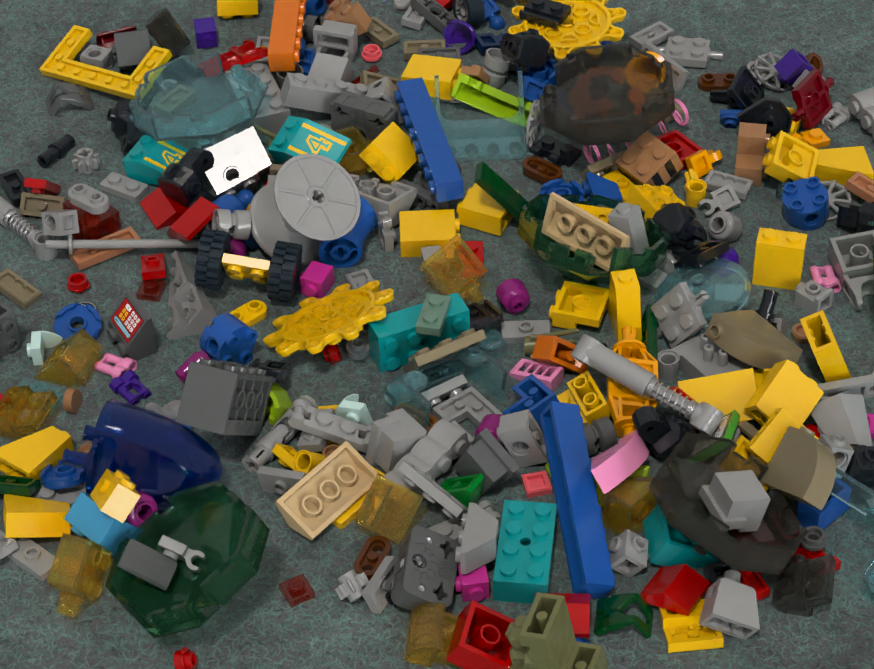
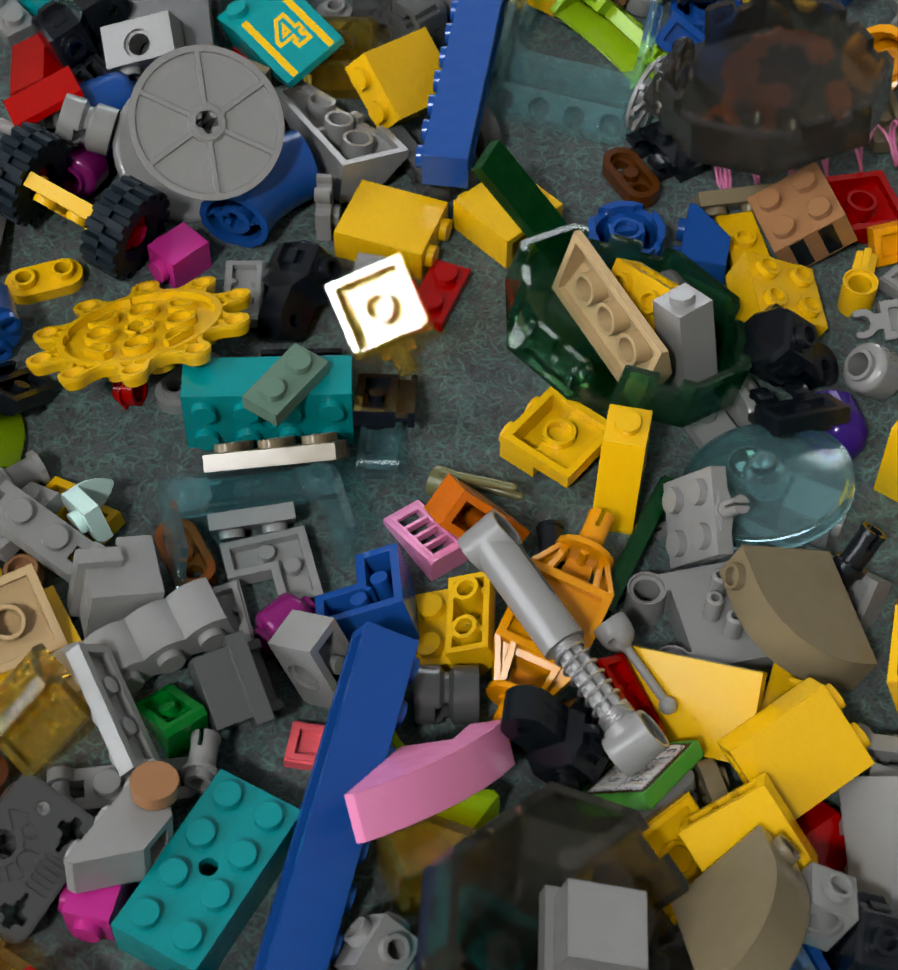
camera: 20 degrees right, 10 degrees up
magenta head [496,278,530,314] -> none
light grey plate [501,320,550,343] -> none
none -> medium nougat tile [129,761,180,811]
none -> light grey pin [181,728,221,792]
none -> black piece [257,240,343,343]
none -> light grey hinge [593,612,677,715]

